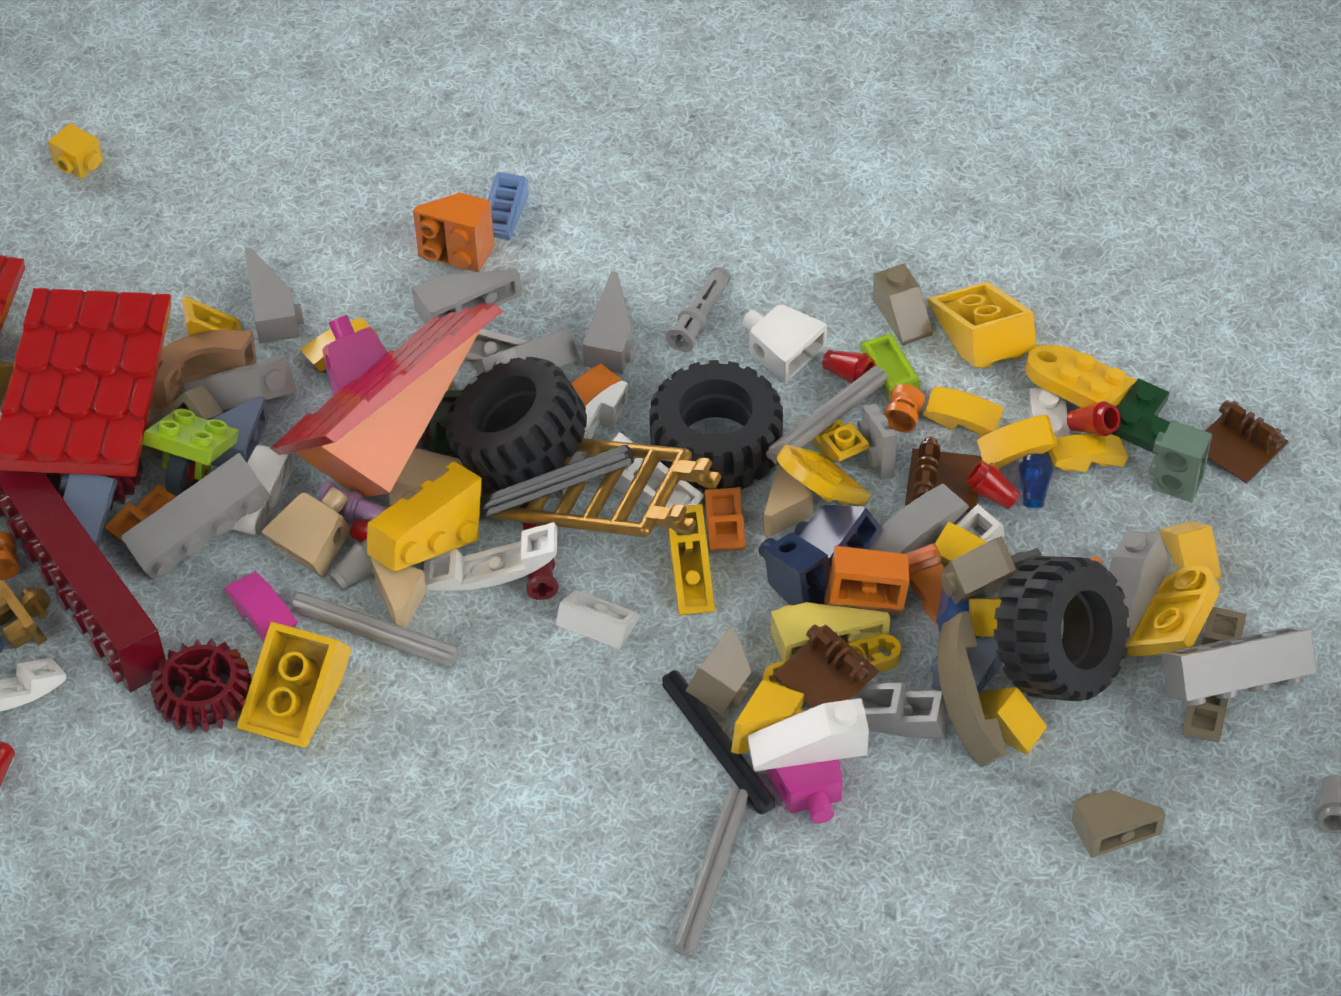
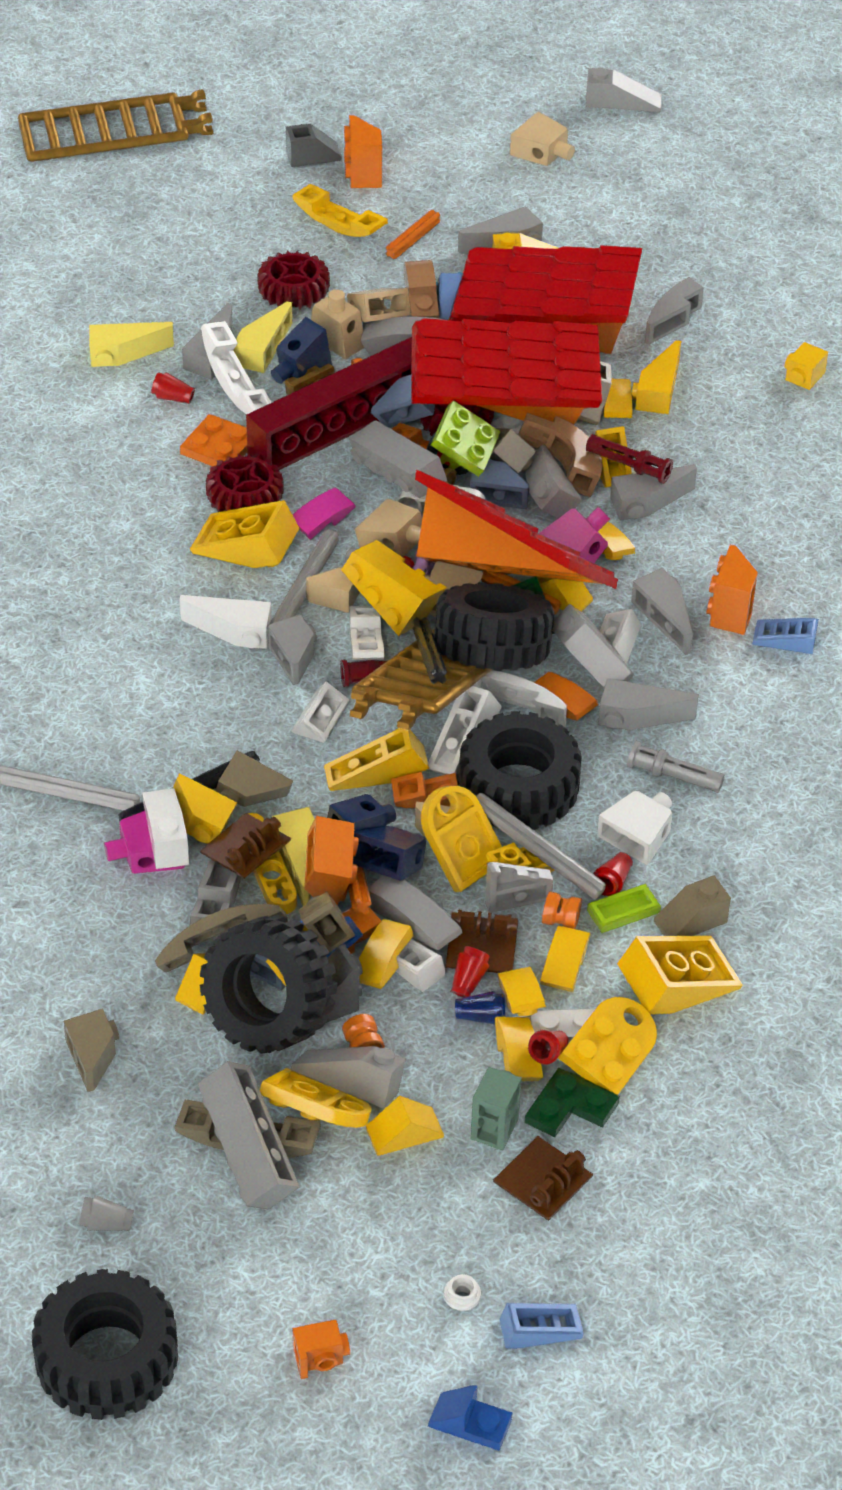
camera: 85 degrees right, 5 degrees down
none -> orange plate [180,414,247,466]
none -> white slope [180,595,271,649]
none -> light grey slope [268,614,317,685]
none -> dark red pin [586,434,673,484]
none -> yellow slope [632,340,682,414]

